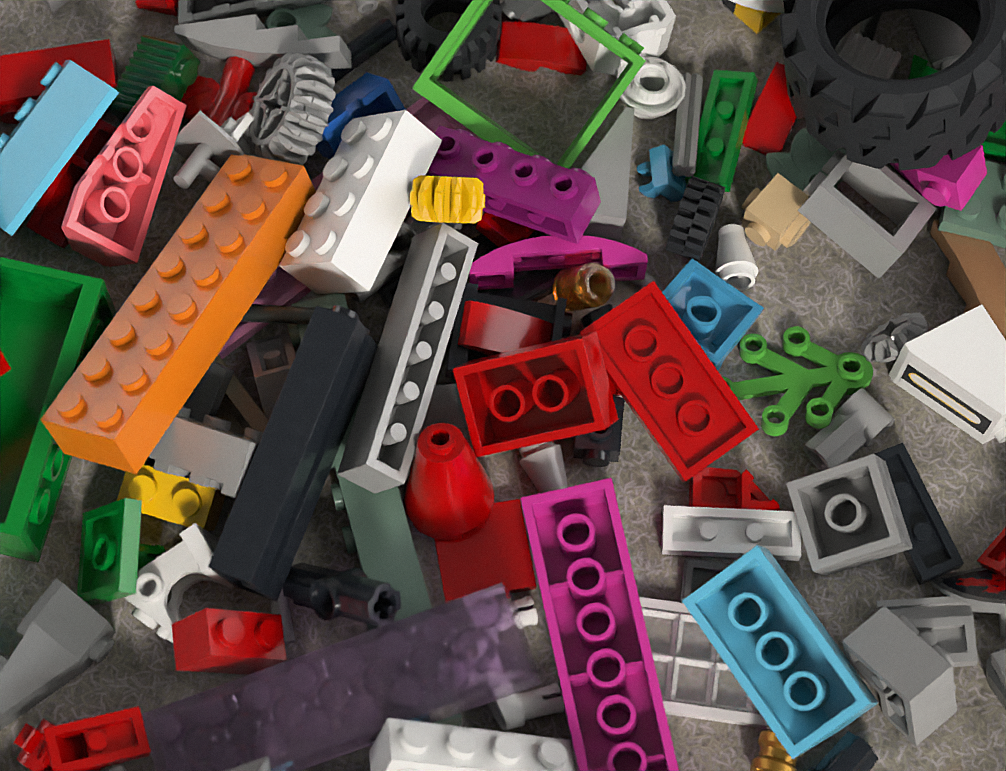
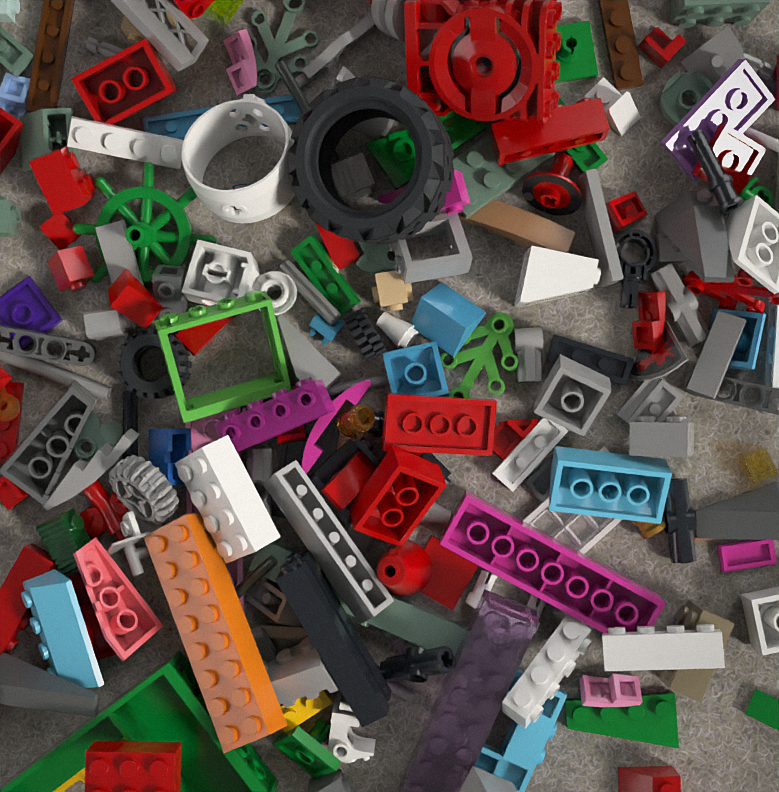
camera: 45 degrees left, 20 degrees up
red brick [171,608,287,675] -> none
yellow gear [409,175,485,224] -> none
light grey gear [860,313,929,363] -> none
none -> dark azure slope [411,282,486,357]

